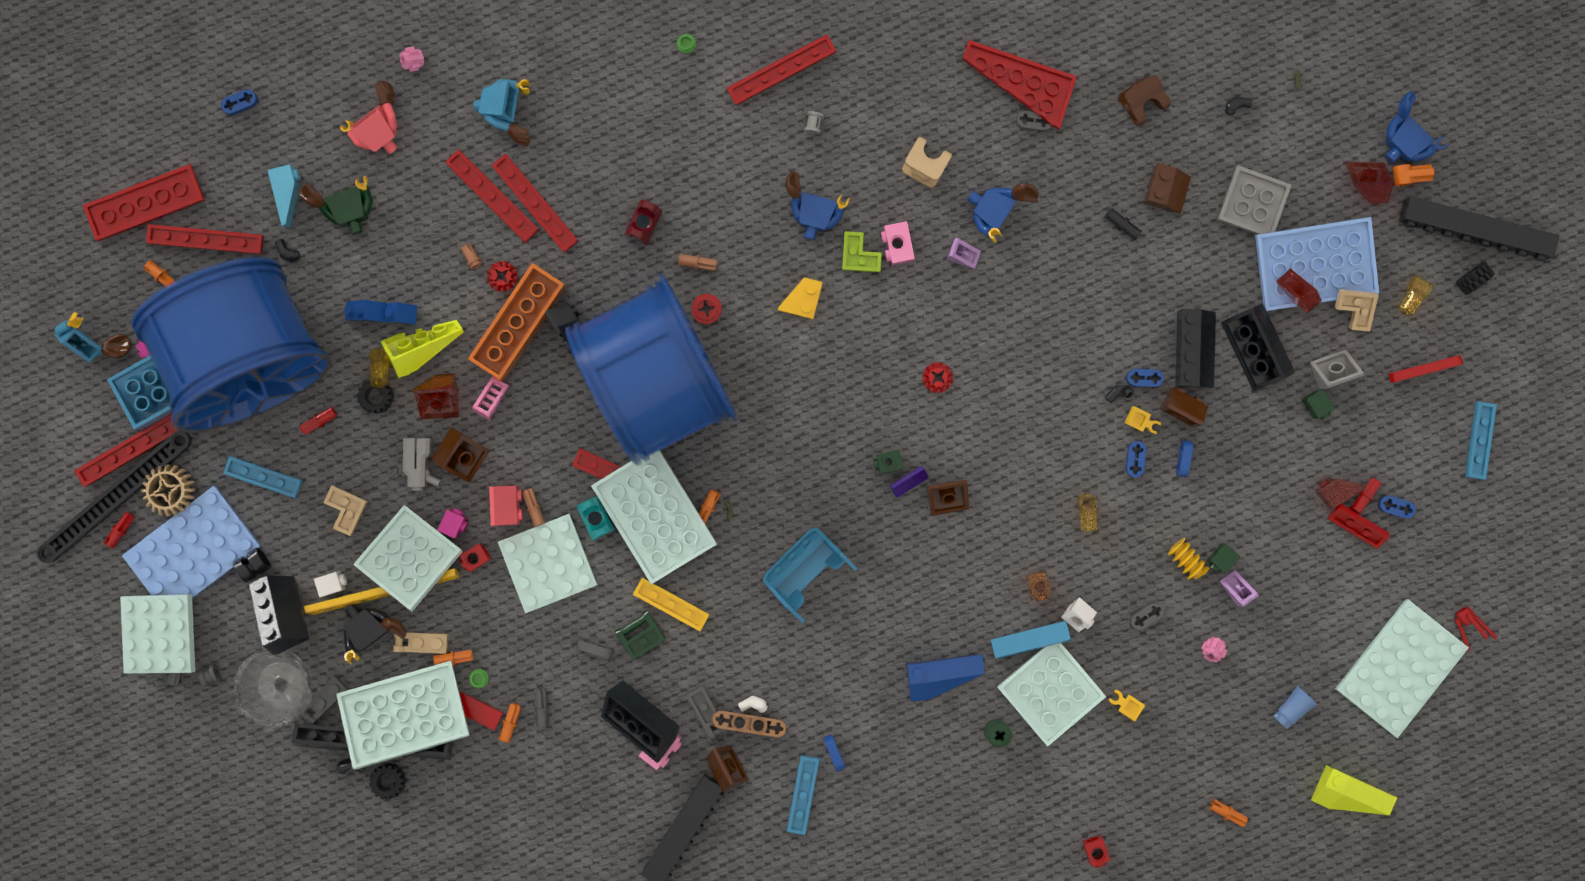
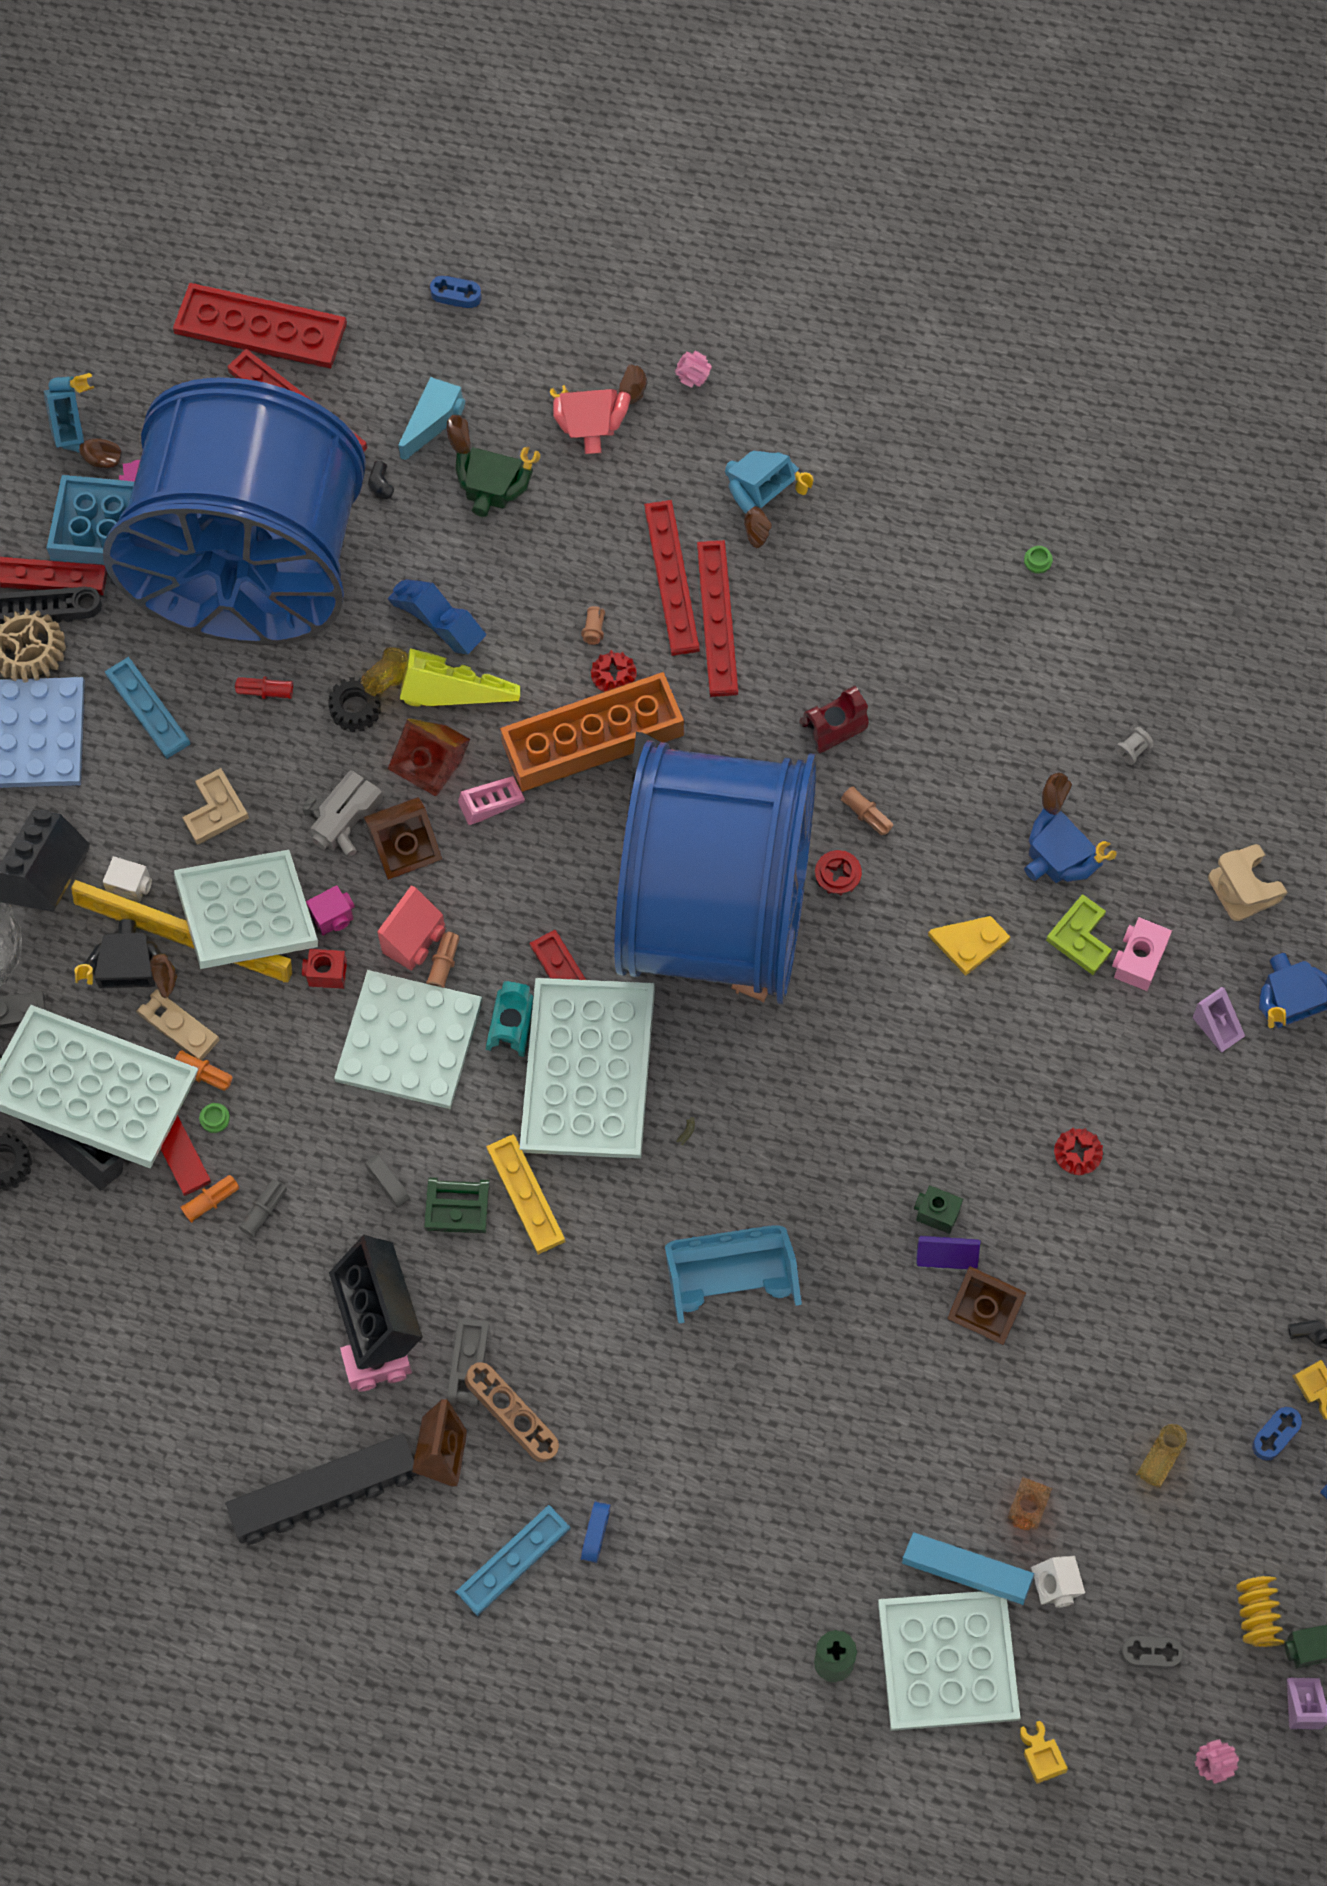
camera: 35 degrees right, 20 degrees down
black wheel [233,547,271,583] -> none
orange axle [699,489,721,523] -> none
red plate [727,35,836,106] -> none
white arm [738,696,768,713] -> none
blue wedge [906,654,985,702] -> none

